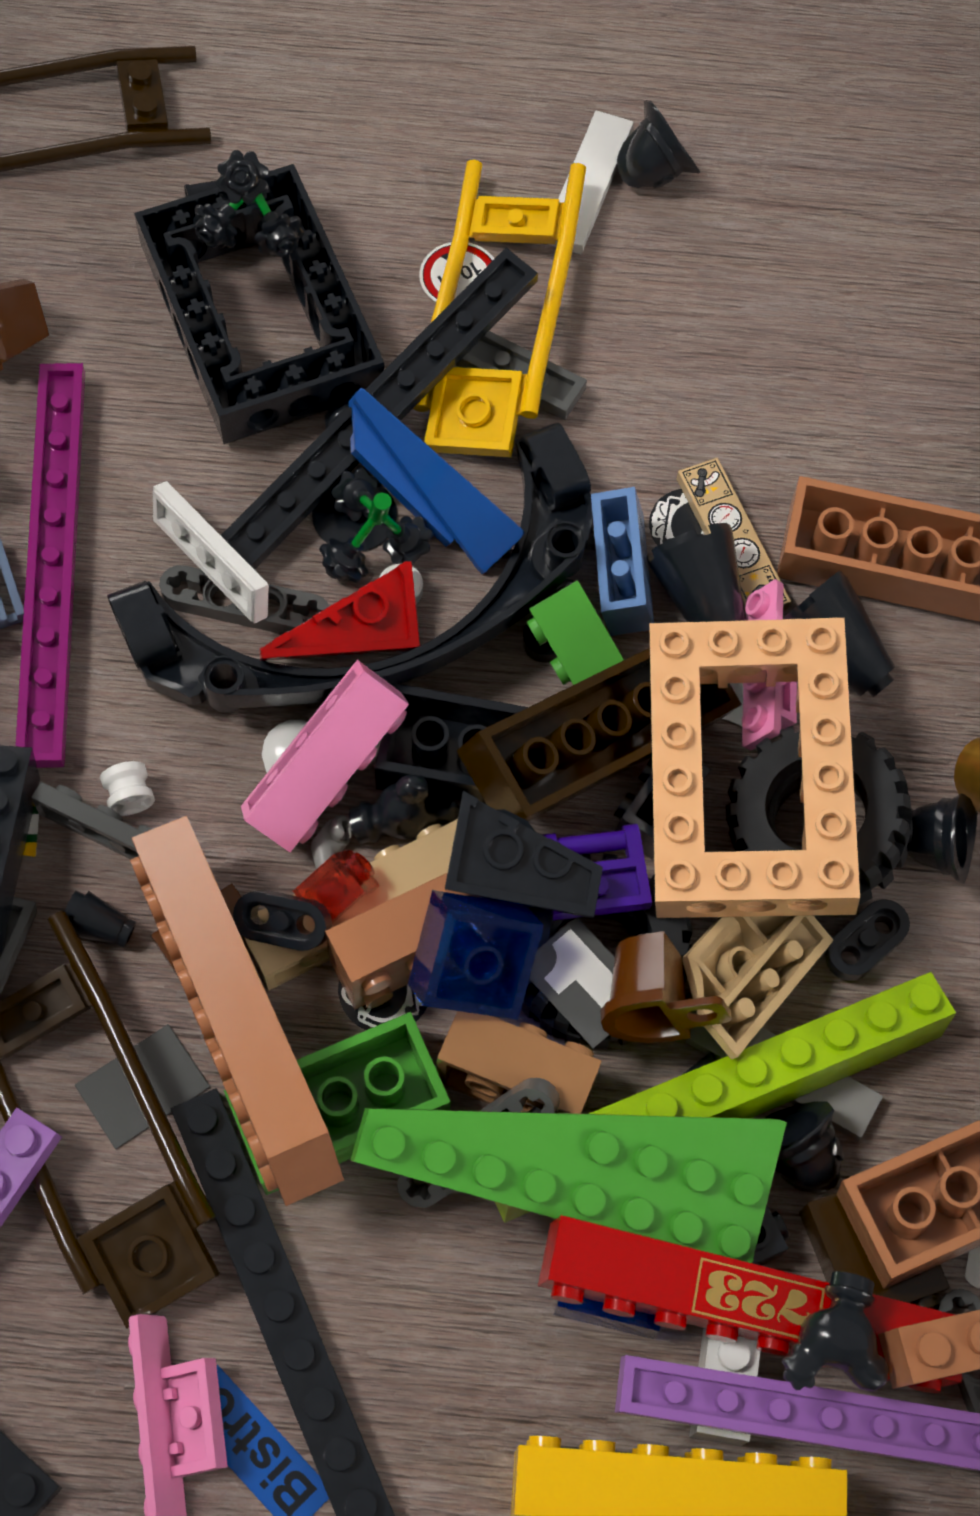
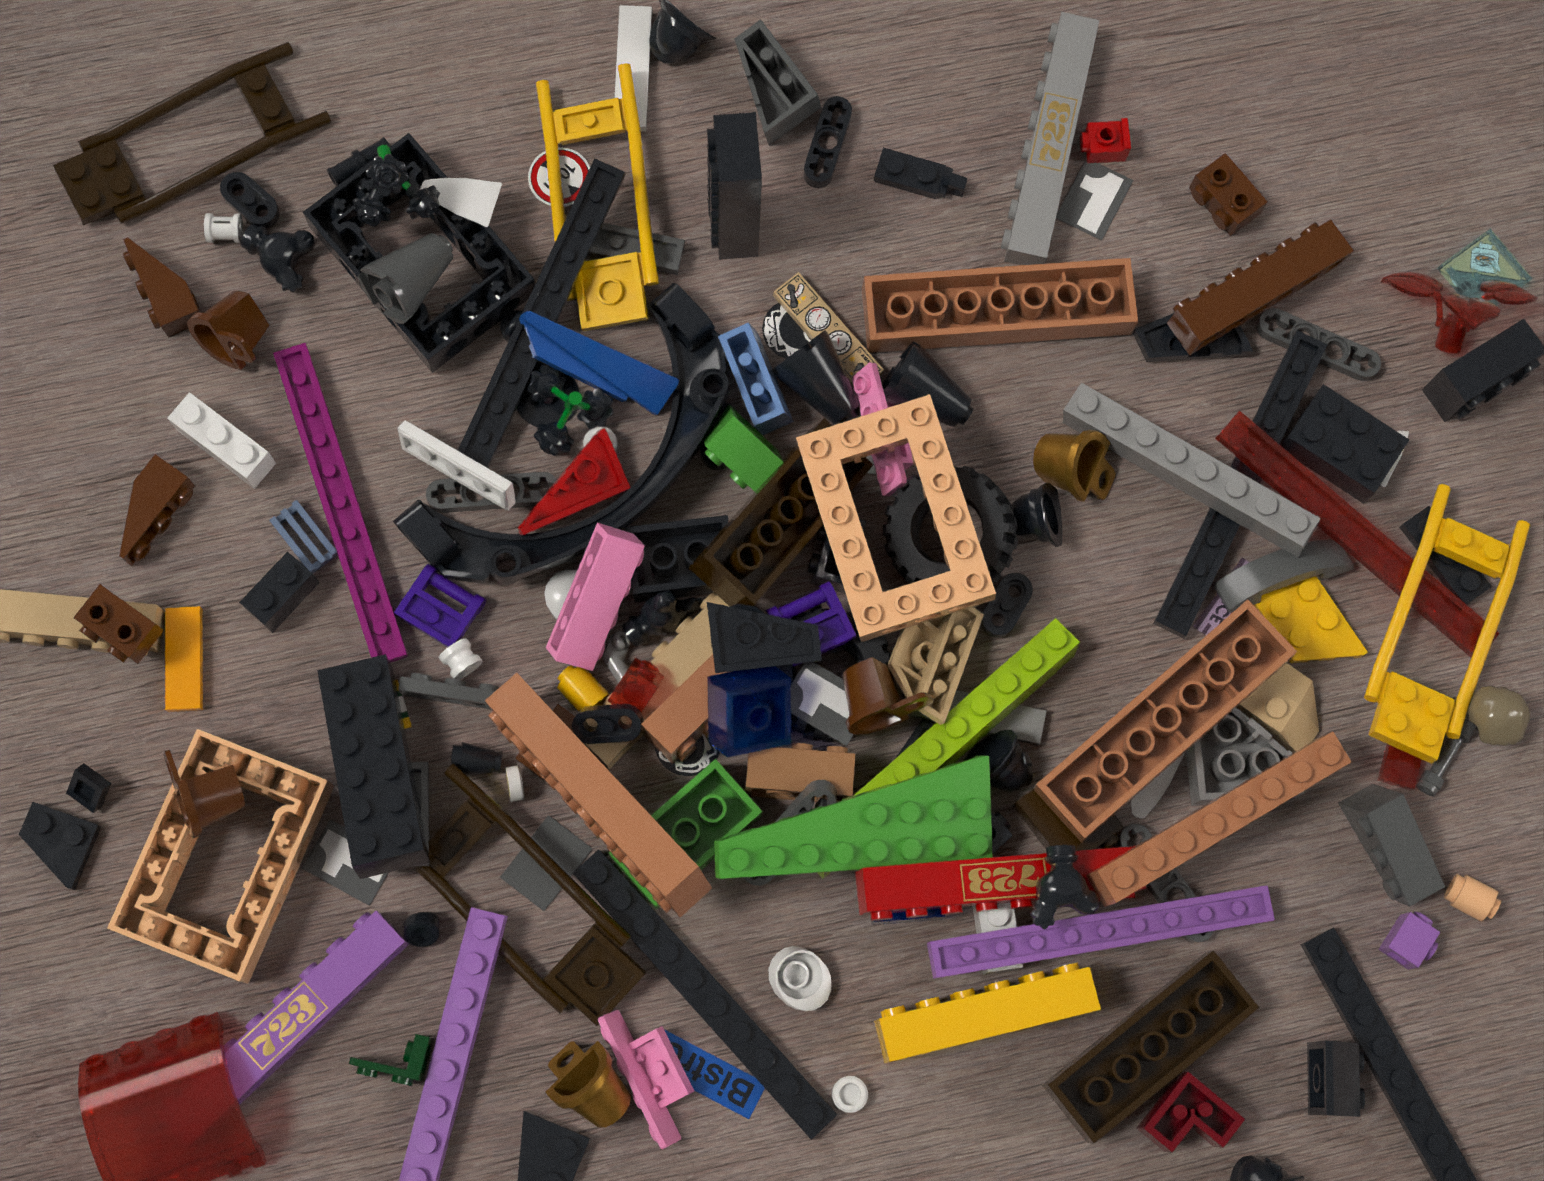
camera: 20 degrees left, 10 degrees up
none -> white bush [204,213,244,243]
none -> black plate [220,172,280,228]
none -> black animal [241,224,315,293]
none -> dark grey cone [358,233,453,324]
none -> dark purple plate [394,564,487,648]
none -> white sticker [421,178,502,227]
none -> white tile [505,765,524,802]
none -> pearl gold container [545,1040,631,1128]
none -> yellow brick [557,665,610,711]
none -> black brick [707,112,762,260]
none -> dark grey wedge [734,19,822,146]
none -> white hat [768,946,831,1011]
none -> black beam [803,96,852,188]
none -> black hinge [874,147,968,199]

